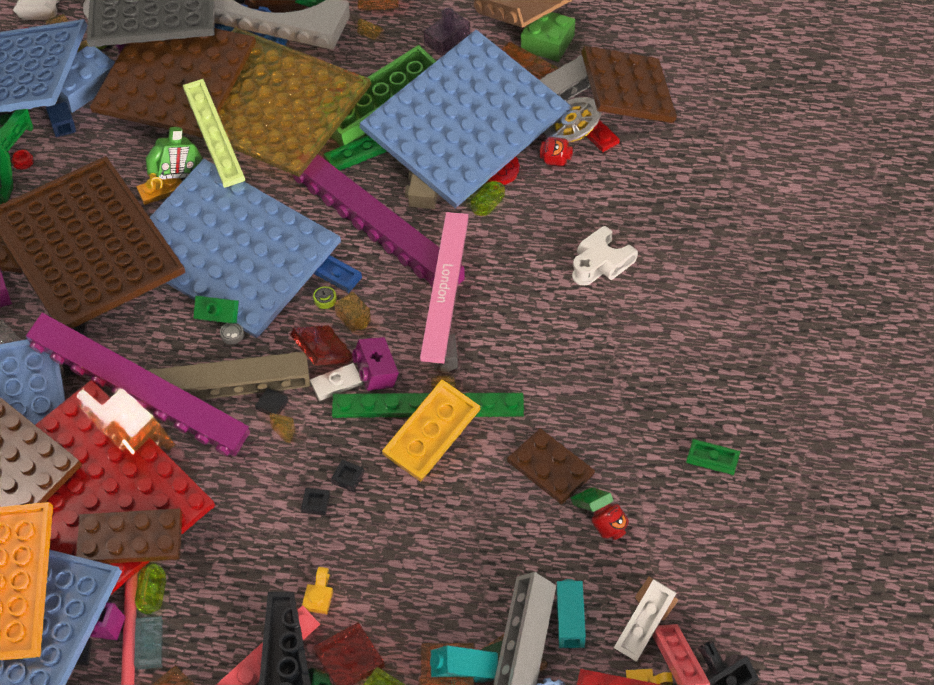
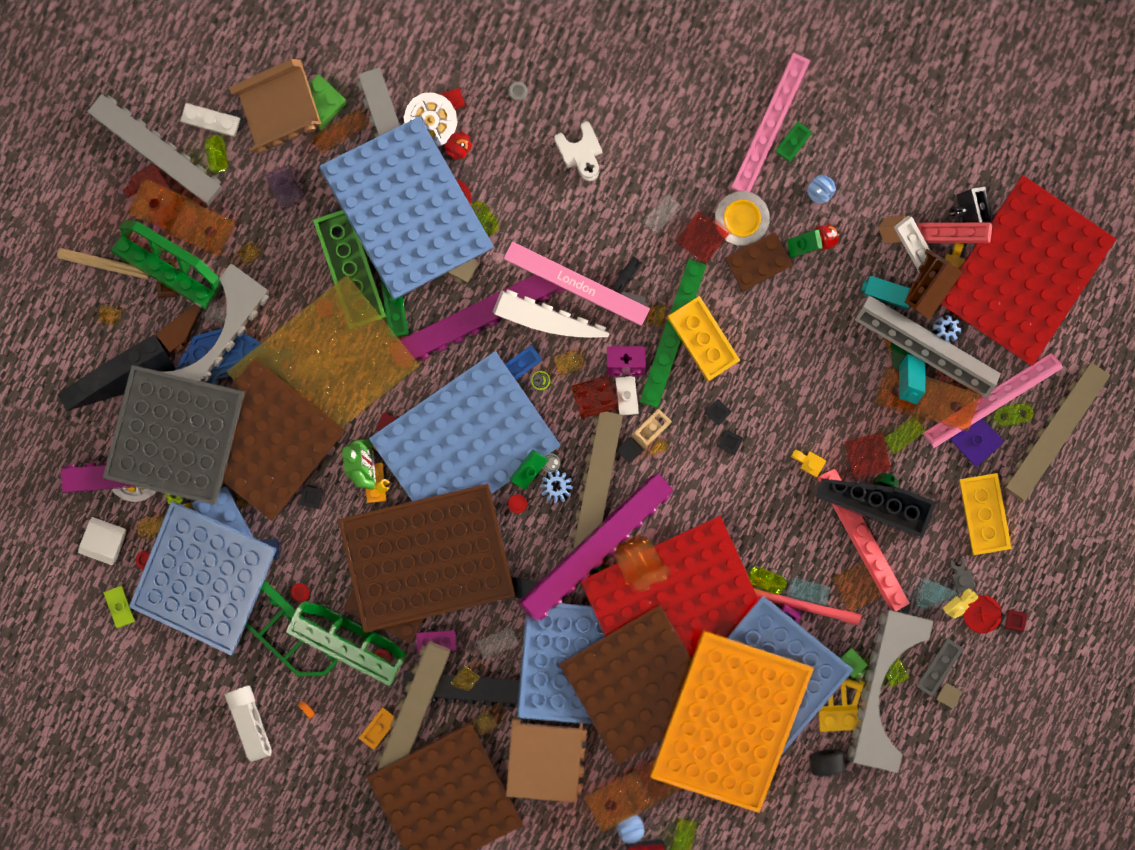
camera: 75 degrees left, 30 degrees up
reddish brown plate [76,509,182,564] -> none
yellowish green tile [183,79,245,188] -> none
reddish brown plate [581,46,677,123] -> none
none -> black tile [299,486,323,509]
none -> white slope [493,289,609,337]
none -> red plate [508,494,527,514]
none -> light grey tile [509,82,528,101]
none -> light blue gear [540,470,573,503]
none -> black pin [611,256,642,294]
none -> tan slope [631,408,672,450]
none -> clear plate [642,194,682,235]
none -> clear red plate [676,211,729,264]
none -> piece [715,191,769,245]
none -> bright pink tile [731,53,810,192]
none -> light blue piece [808,175,836,204]
none -> reddish brown wedge [905,249,962,319]

